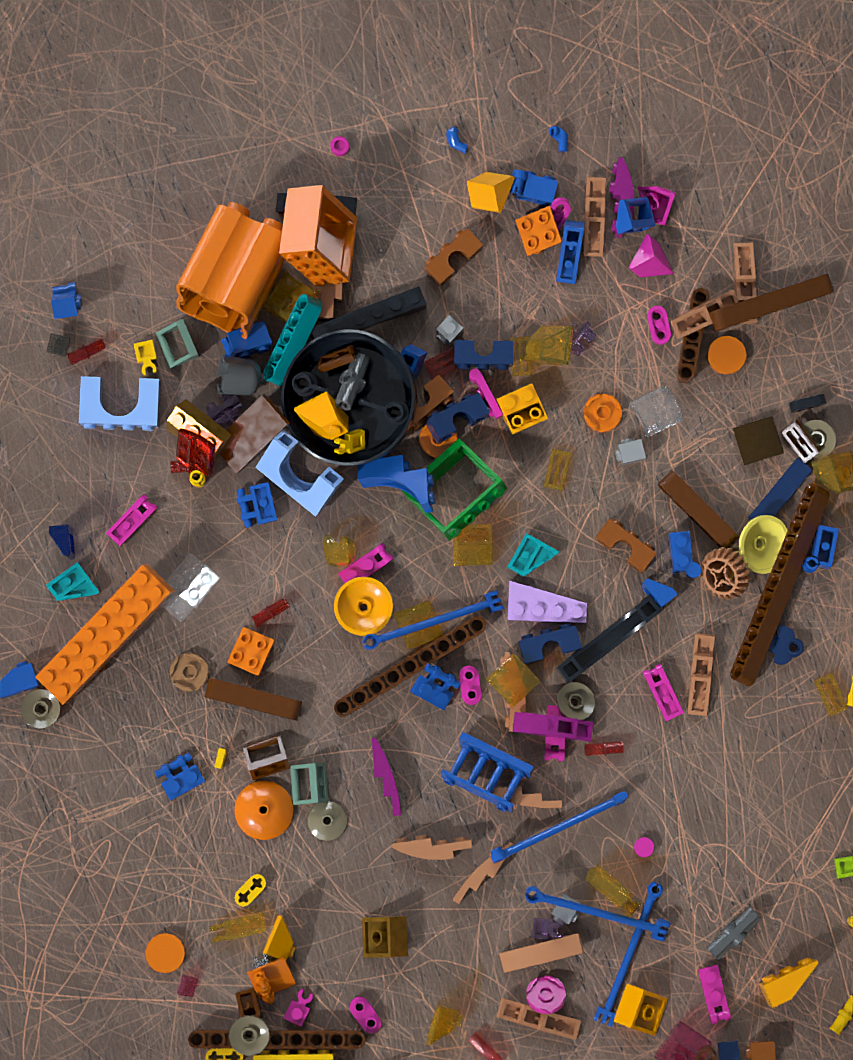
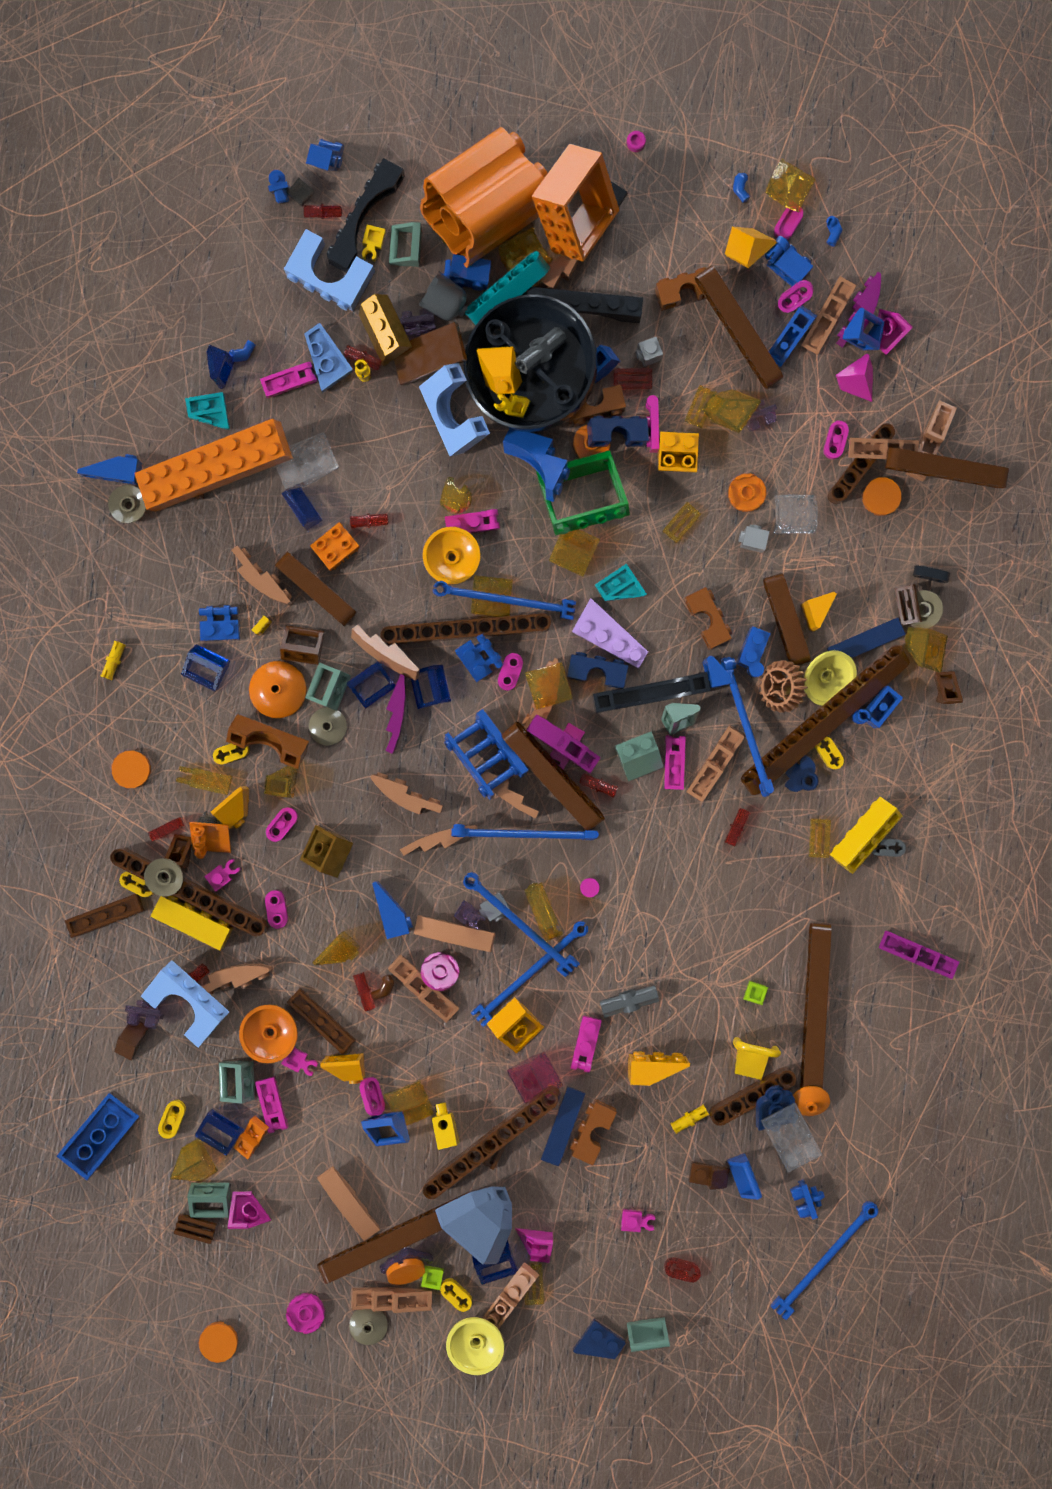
camera: 25 degrees right, 5 degrees up
medium nougat tile [170,653,209,692] -> none
clear red slope [176,428,216,476] -> none
clear pink slope [177,974,198,997] -> none
blue plate [236,482,278,528] -> none
reddish brown tile [317,345,357,373] -> none
dark blue arch [454,340,513,370] -> none
orange hinge [515,206,562,256] -> none
dark tan dish [557,682,595,720] -> none
dark brown slope [733,416,784,465] -> none
none -> yellow pin [100,640,126,680]
none -> clear red beam [148,817,185,842]
none -> clear blue tile [181,644,230,692]
none -> dark orange arch [226,714,309,769]
none -> blue arm [228,340,256,362]
none -> nougat slope [231,546,293,606]
none -> clear yellow slope [264,766,297,798]
none -> dark pink plate [266,807,298,842]
none -> blue hips [268,170,291,204]
none -> clear blue tile [282,487,322,531]
none -> medium blue wing [304,323,353,393]
none -> black arch [327,158,405,273]
none -> clear blue tile [347,661,396,709]
none -> nougat slope [351,625,420,681]
none -> reddish brown arm [371,975,394,1001]
none -> blue slope [372,881,413,939]
none -> clear blue tile [411,664,451,709]
none -> reddish brown beam [502,721,605,831]
none -> sand green slope [614,732,664,781]
none -> sand green tile [661,703,700,736]
none -> reddish brown beam [695,266,783,389]
none -> blue hinge [721,657,774,797]
none -> clear red axle [724,808,750,847]
none -> clear yellow slope [765,158,816,213]
none -> dark pink tile [774,204,804,240]
none -> light orange slope [801,592,837,632]
none -> yellow beam [815,736,844,769]

